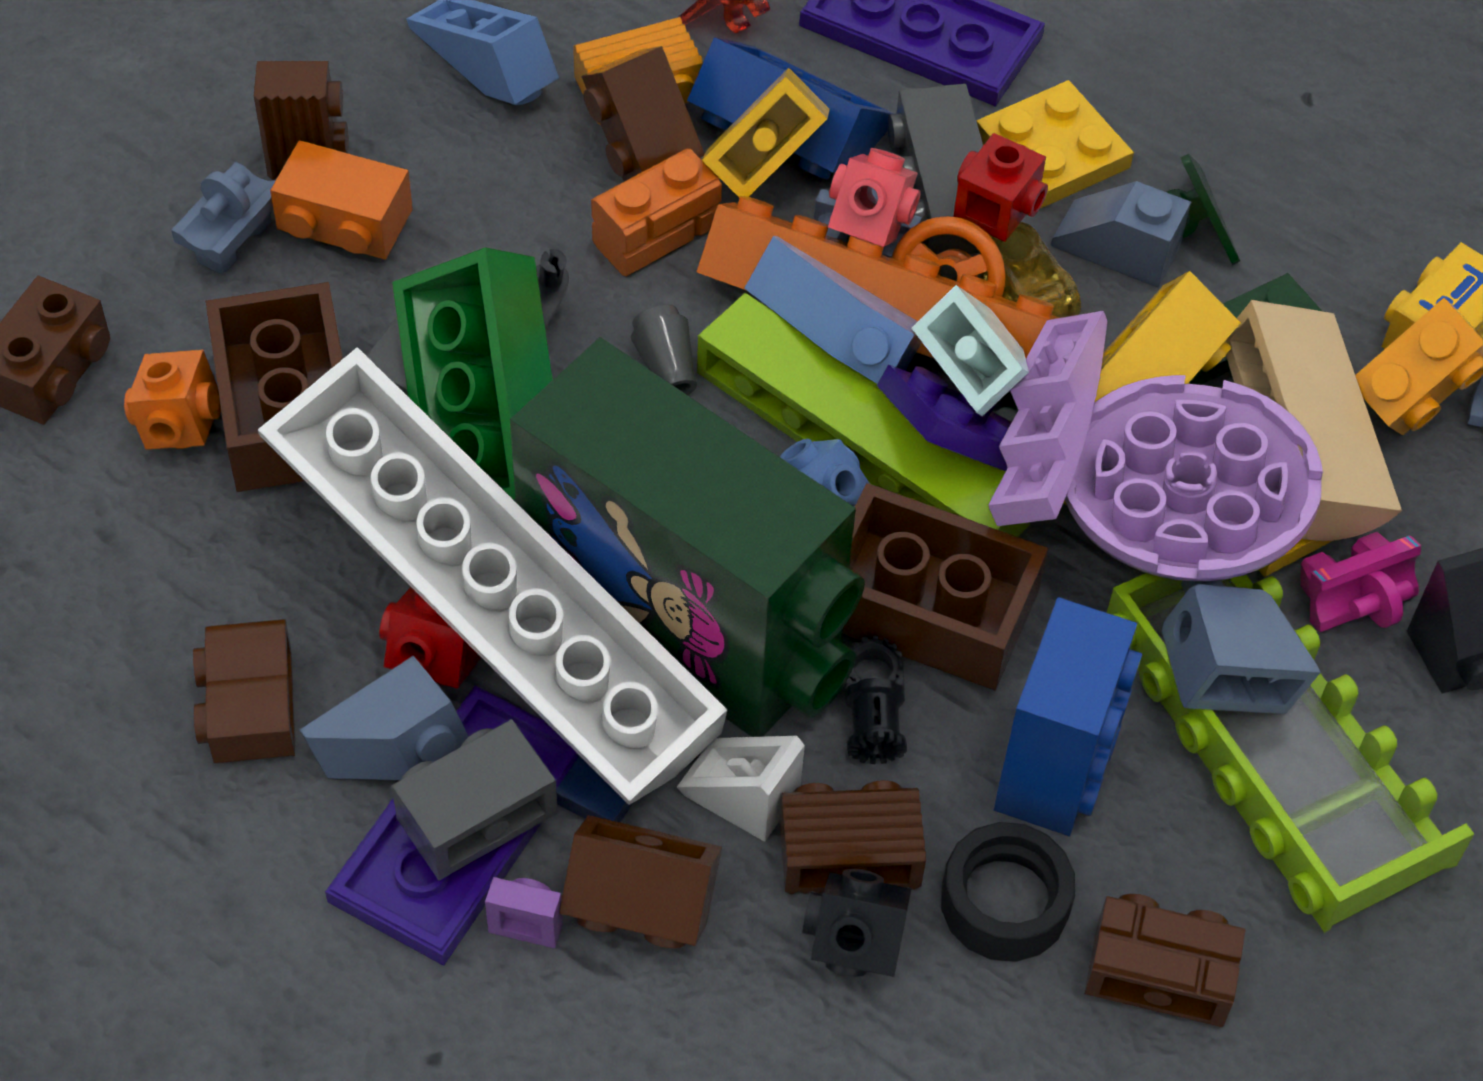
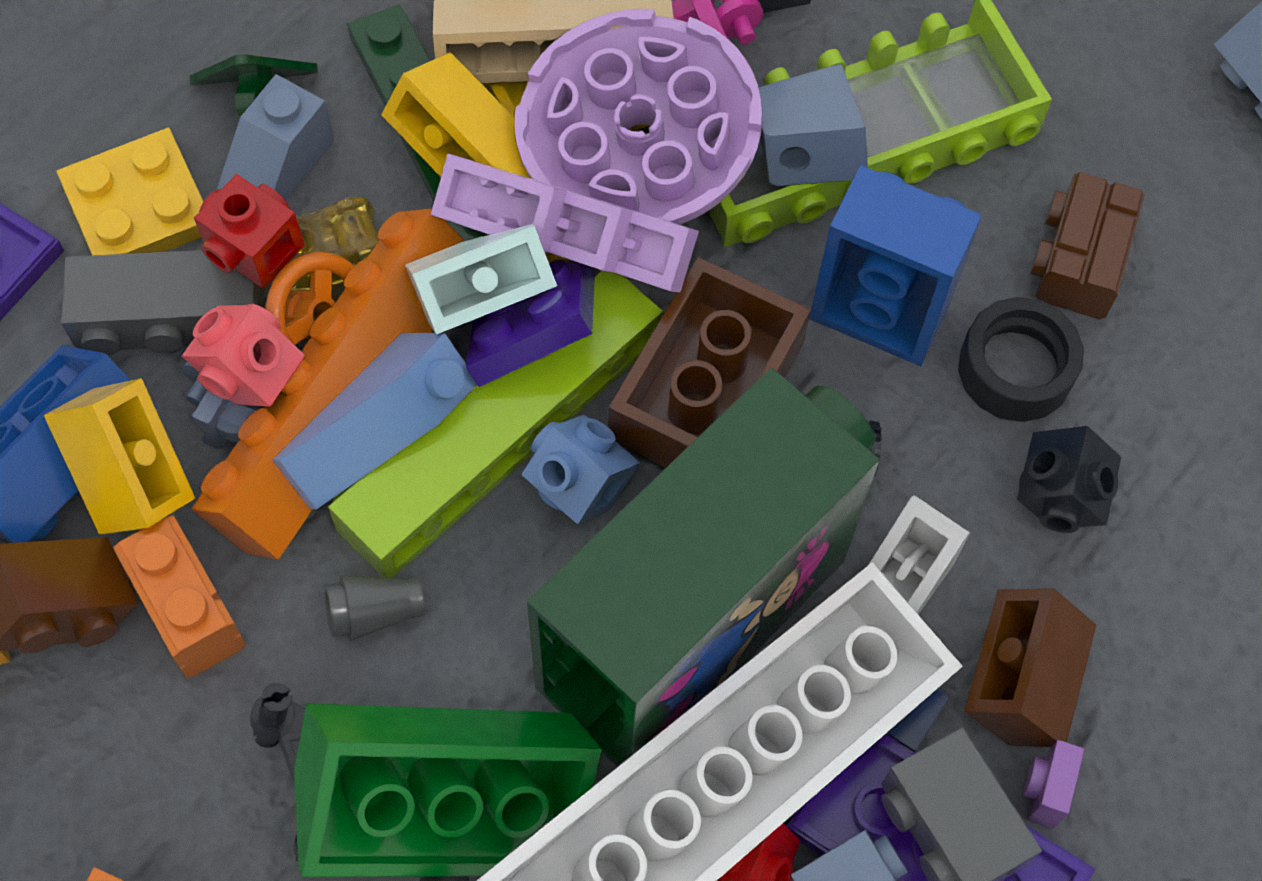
camera: 85 degrees left, 10 degrees up
reddish brown brick [779,780,926,895] -> none

